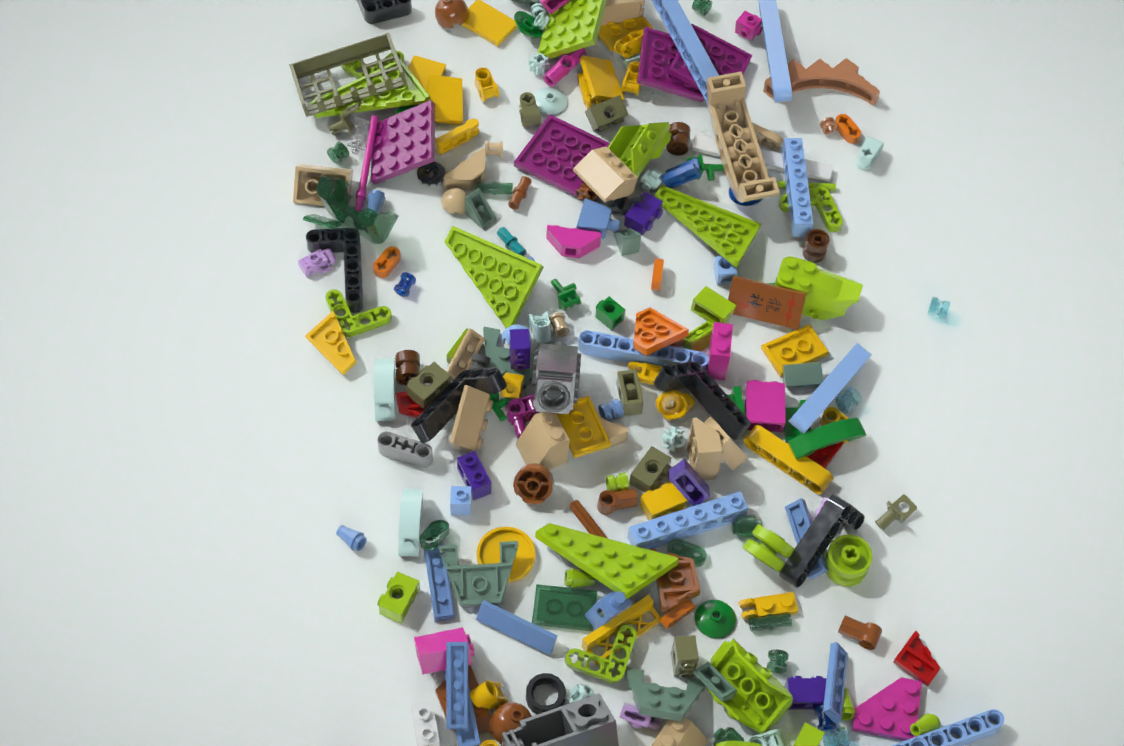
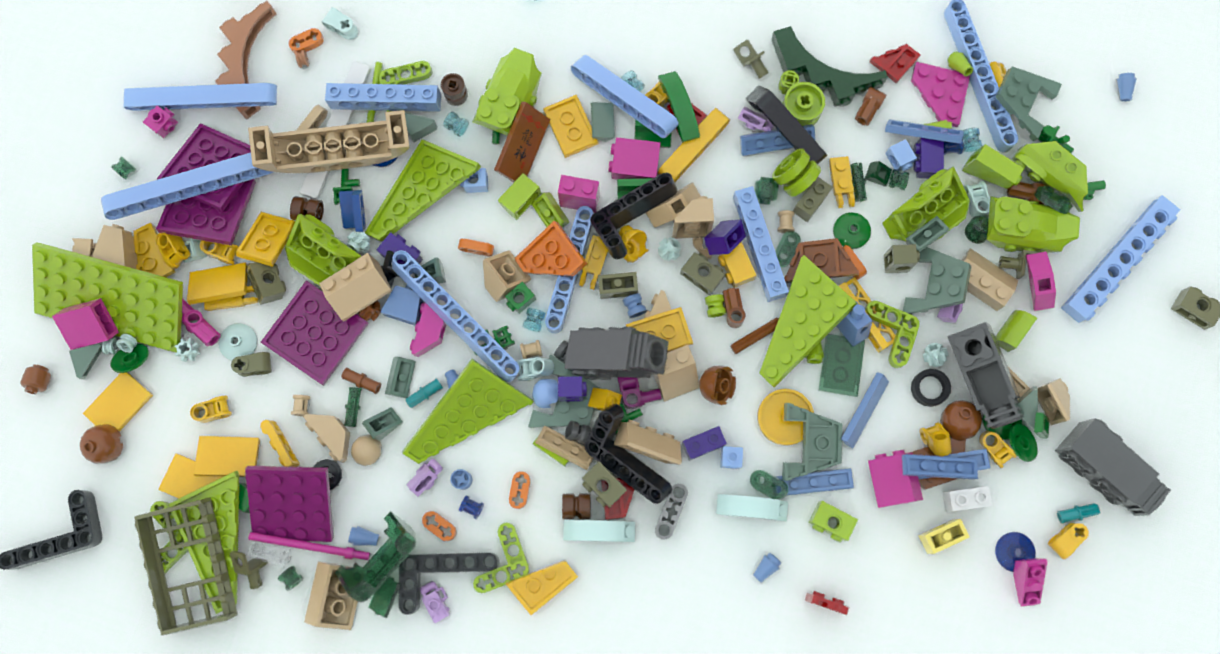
camera: 80 degrees left, 20 degrees up
none -> yellow tile [236,212,295,267]
none -> sand green slope [385,356,416,398]
none -> light blue beam [392,250,519,382]
none -> sand green slope [405,113,437,142]
none -> lavender piece [406,459,443,497]
none -> clear light blue wheel [443,111,469,137]
none -> medium blue wheel [450,469,473,490]
none -> tan slope [483,250,531,302]
none -> orange beam [509,471,531,509]
none -> clear light blue wheel [522,308,546,332]
none -> dark green arch [771,26,888,107]
none -> tan bush [777,210,795,233]
none -> lime wheel [778,71,799,95]
none -> olive brick [793,177,833,223]
none -> red wing [805,591,849,615]
none -> dark green slope [865,161,892,186]
none -> light blue brick [885,139,917,172]
none -> light yellow brick [918,519,970,554]

